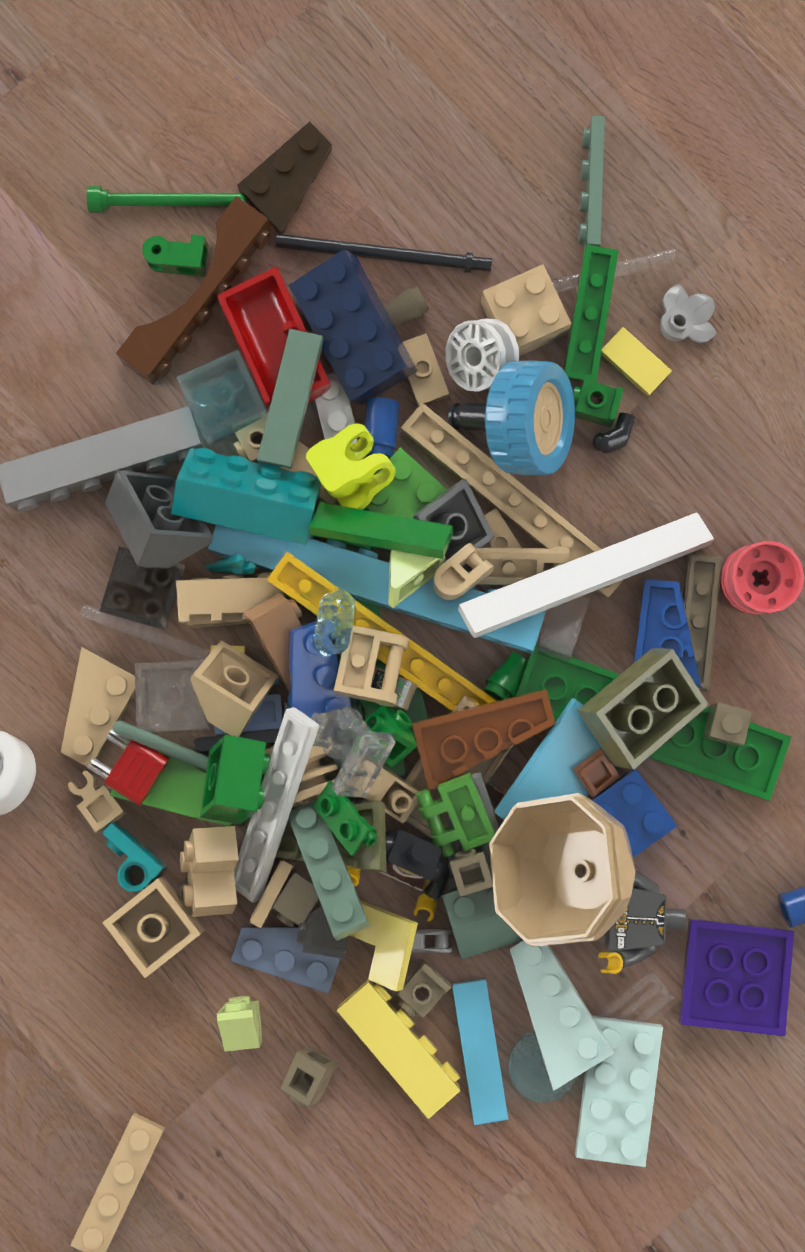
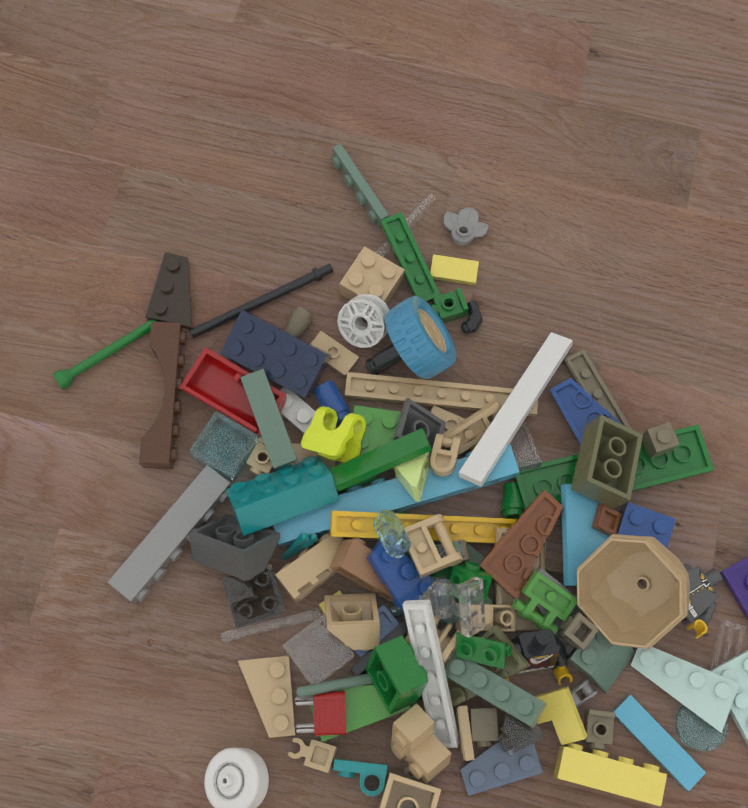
camera: 40 degrees left, 10 degrees down
green leg [142,234,209,277] -> none
coral wheel [720,541,804,615] -> none

